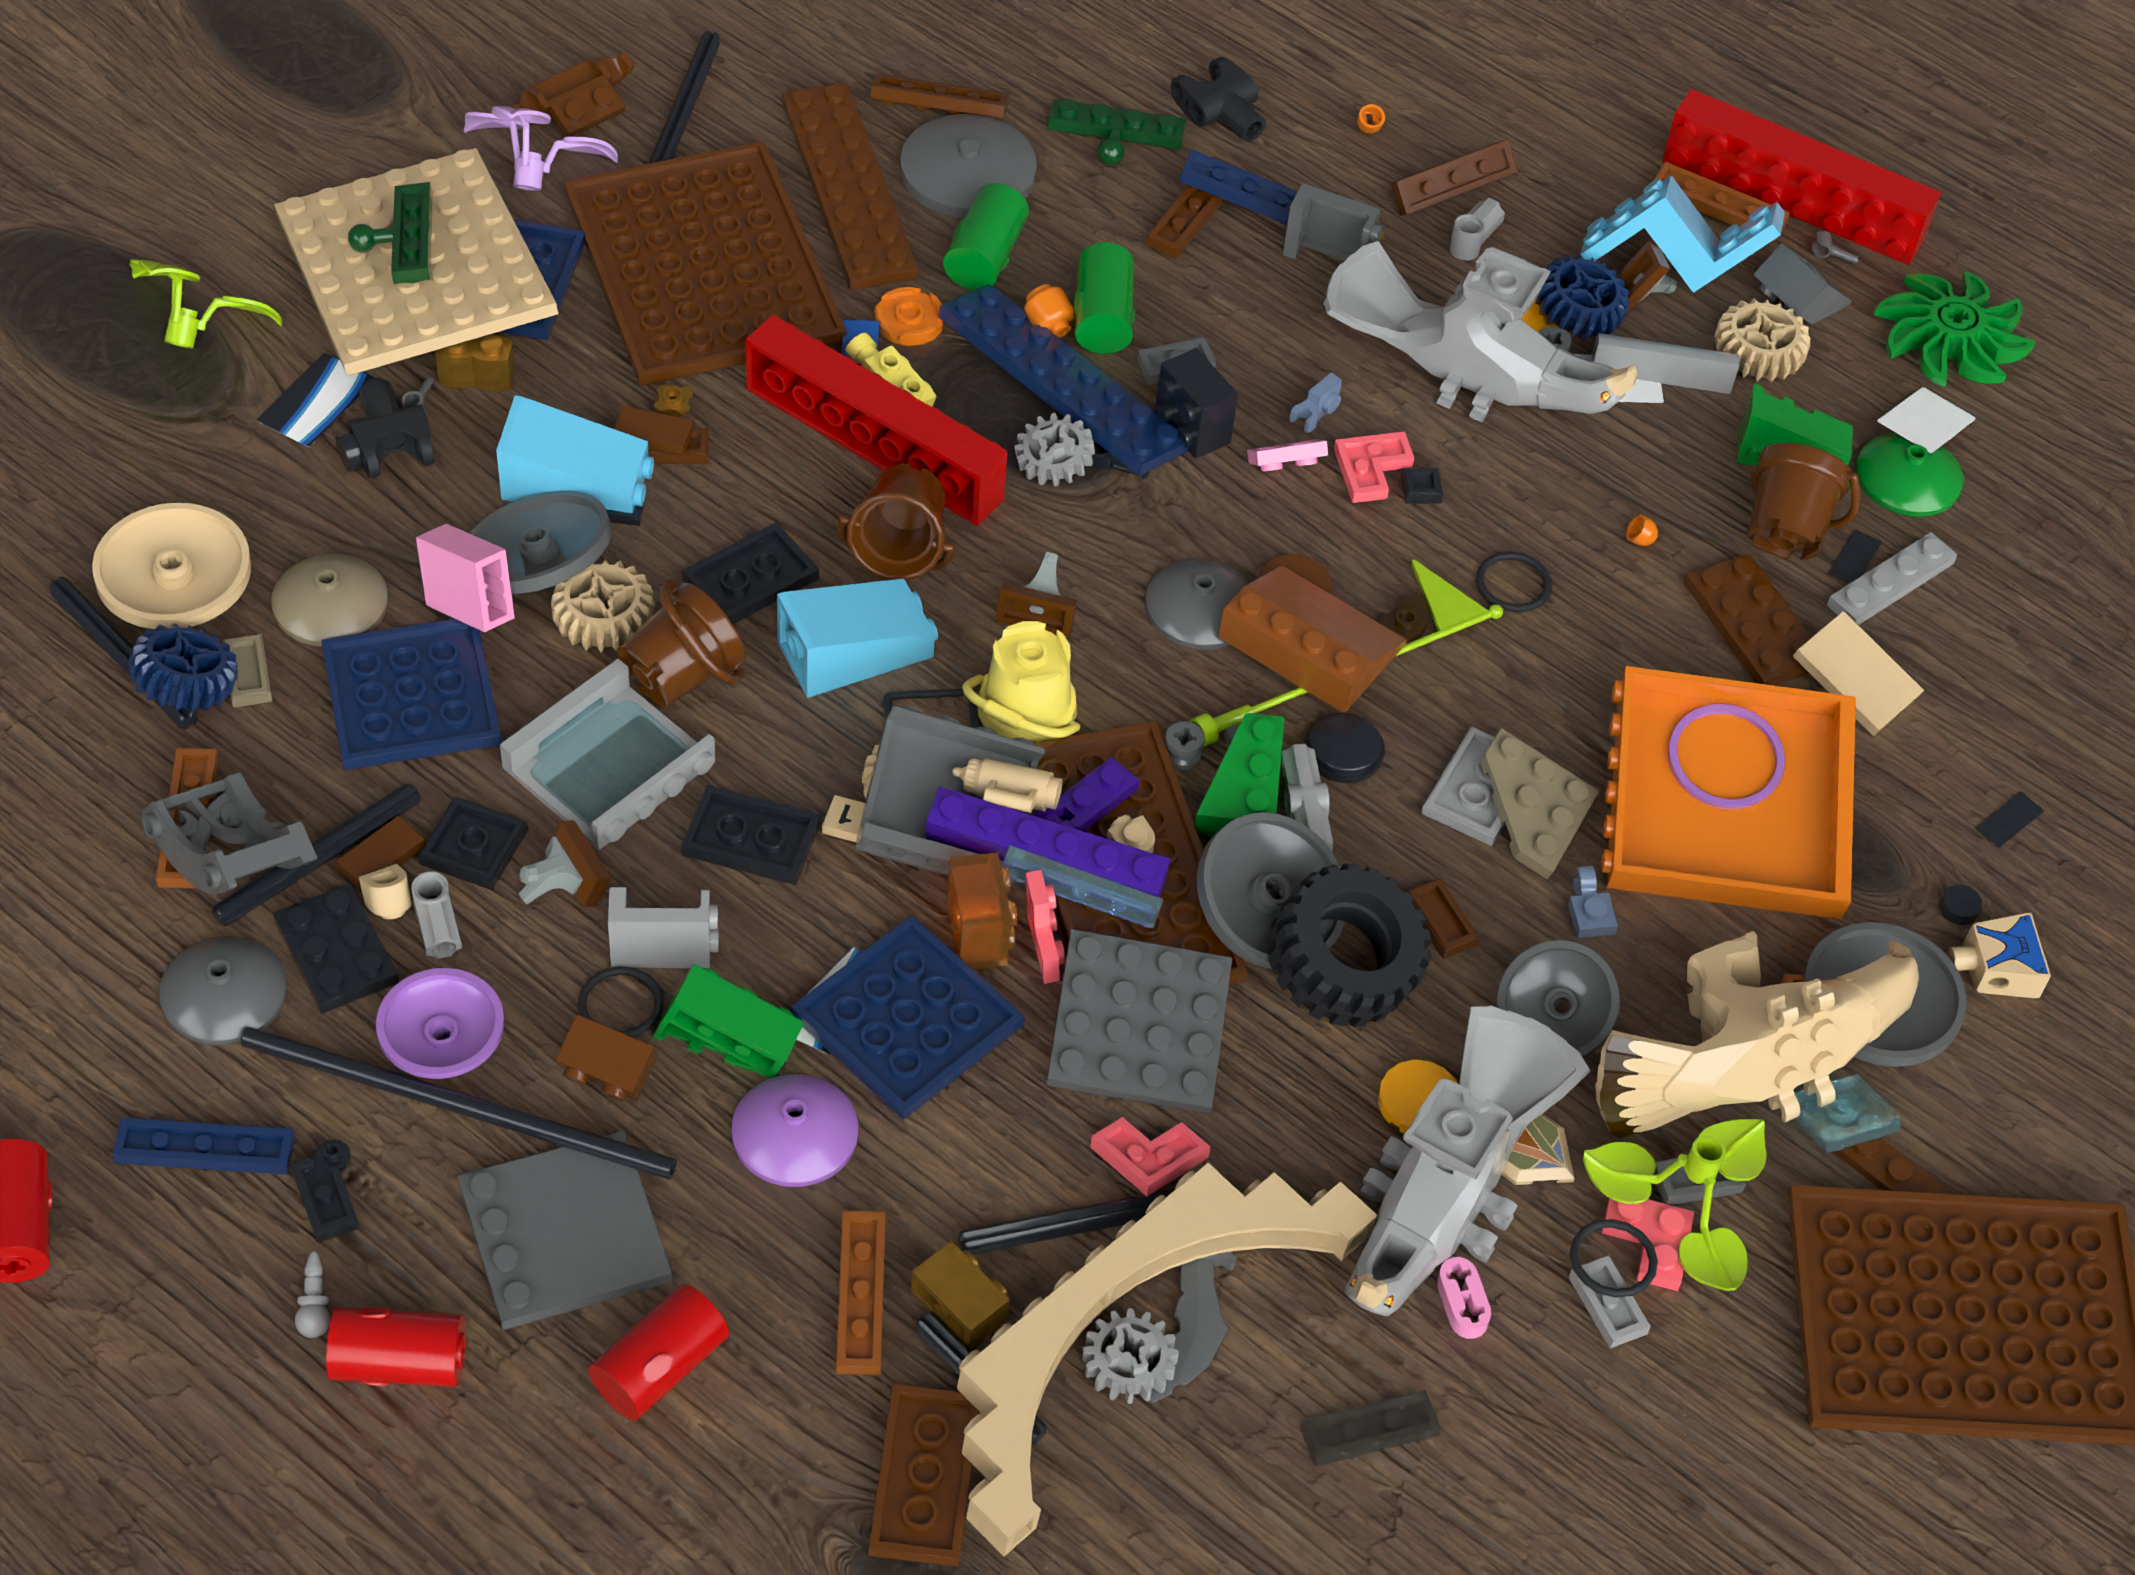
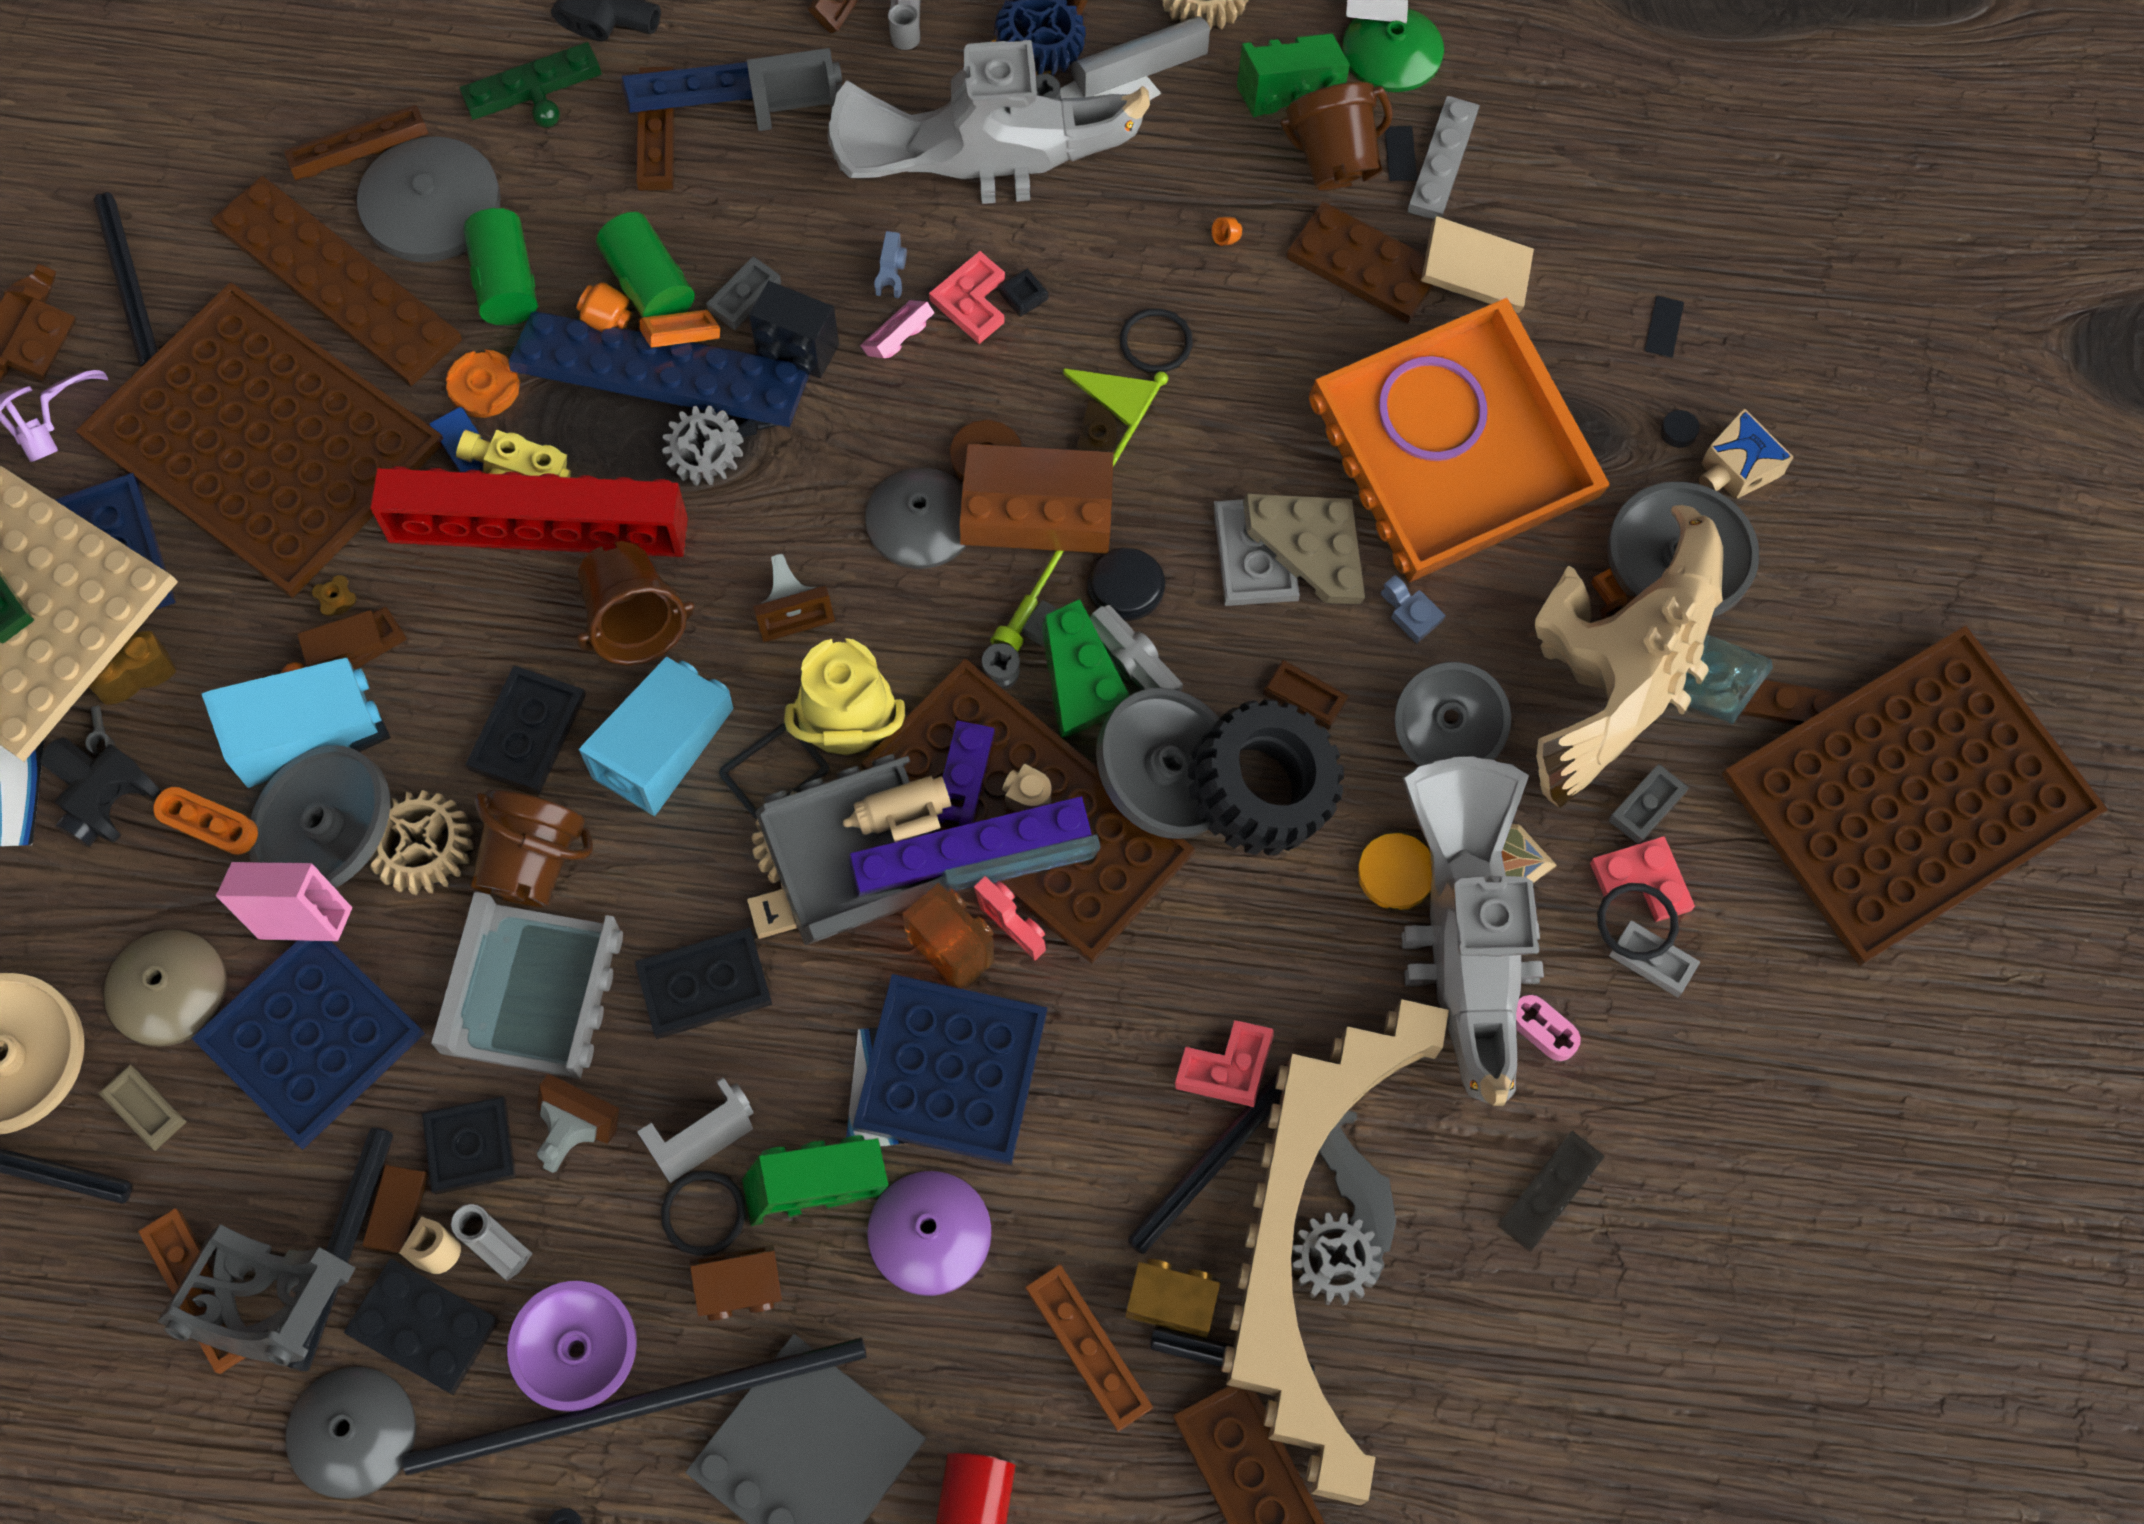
camera: 30 degrees left, 15 degrees up
dark blue gear [128,623,238,713] -> none
dark grey plate [1046,929,1232,1114] -> none
lime plant [1583,1119,1767,1291] -> none
none -> orange plate [154,787,258,855]
none -> orange tile [640,310,720,348]

